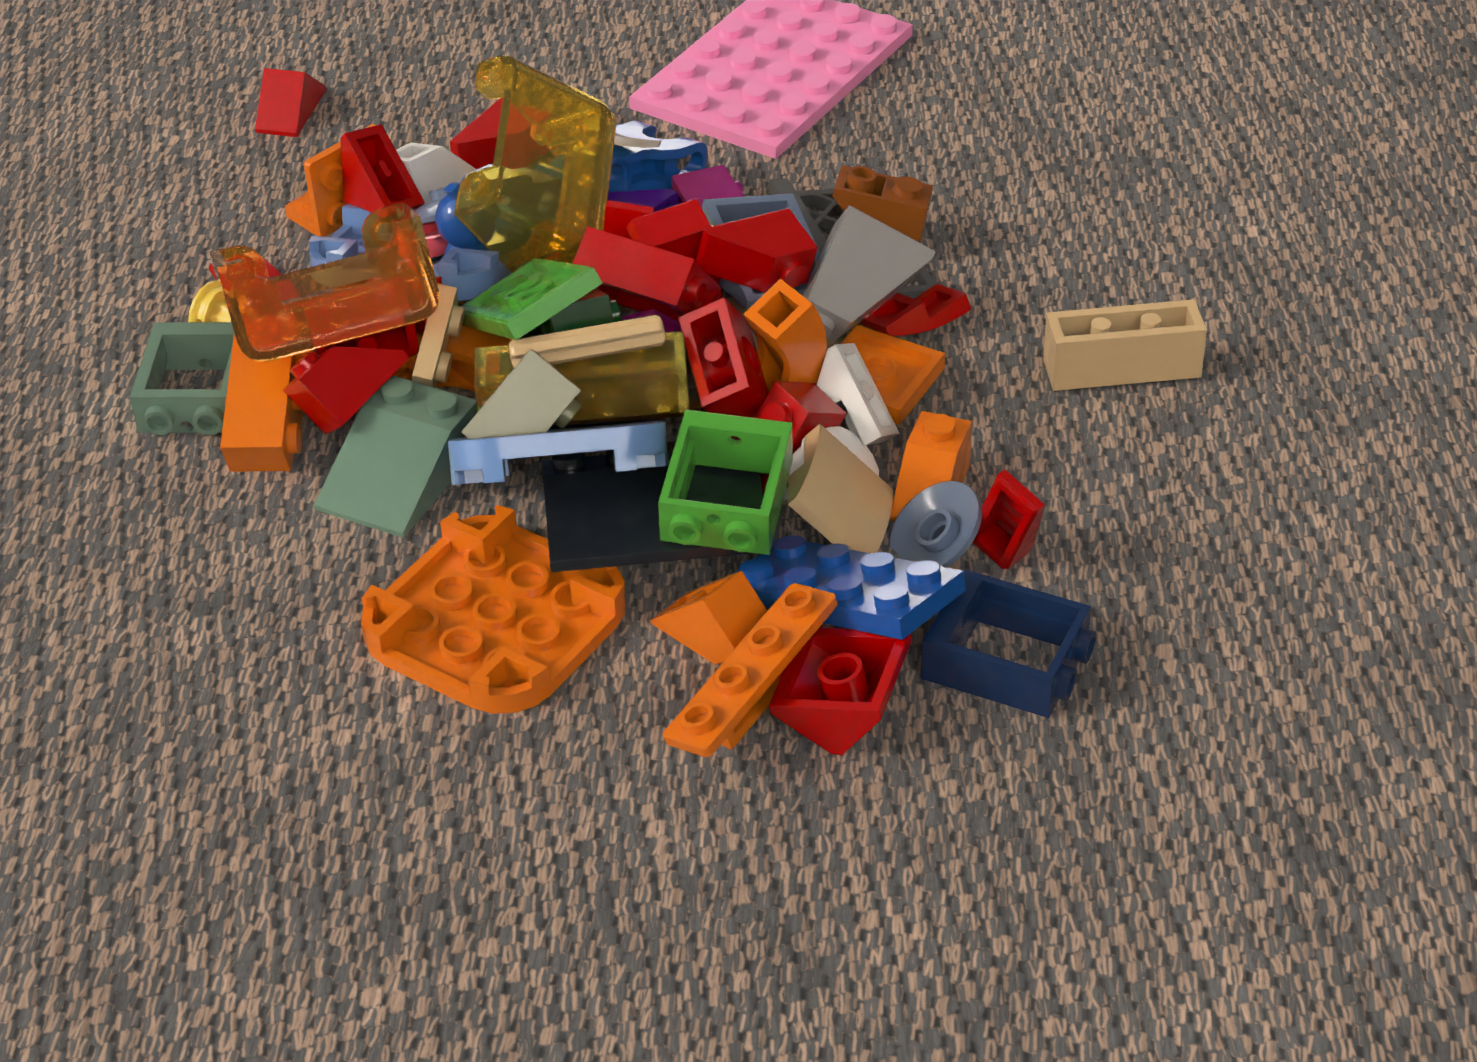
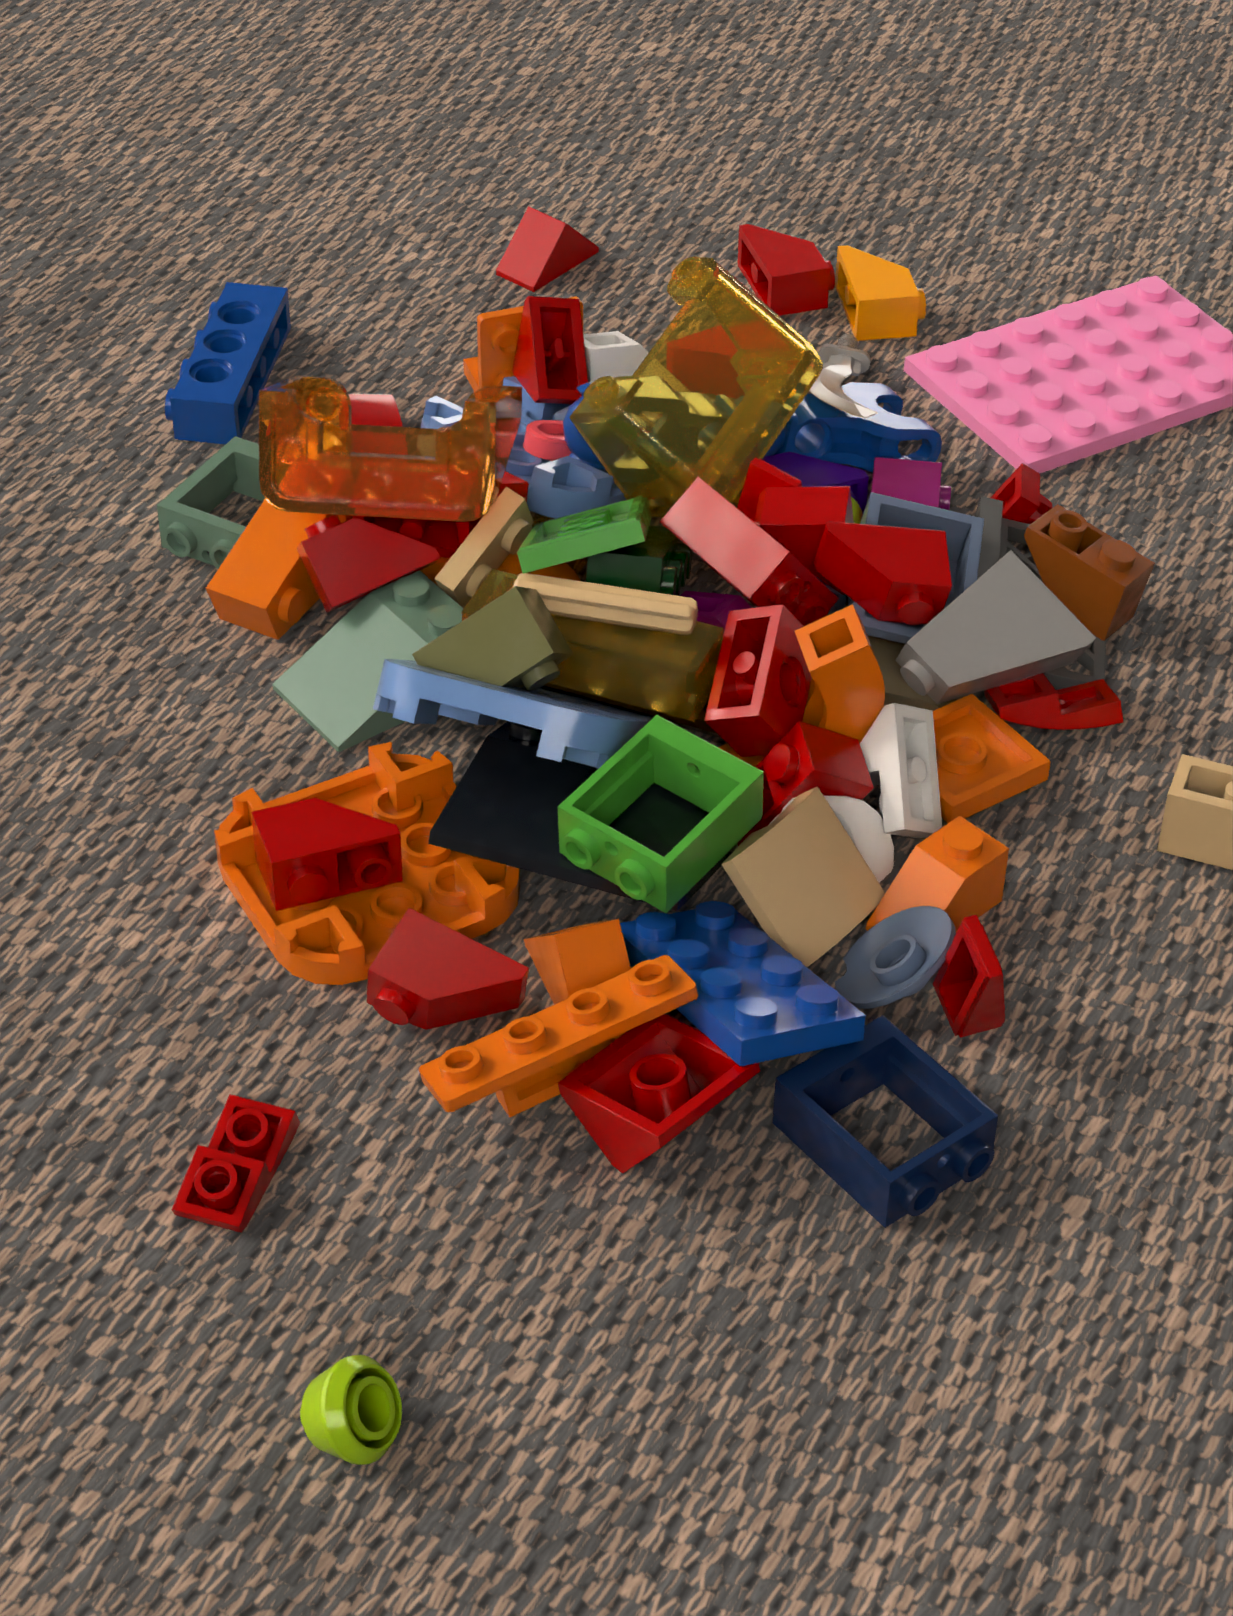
camera: 25 degrees right, 0 degrees up
none -> blue brick [165,282,291,444]
none -> red slope [172,1094,300,1233]
none -> red slope [251,798,403,911]
none -> lime cone [300,1355,402,1465]
none -> red slope [367,908,529,1030]
none -> red slope [737,224,835,317]
none -> light orange slope [835,245,926,341]
none -> red tile [991,463,1052,524]

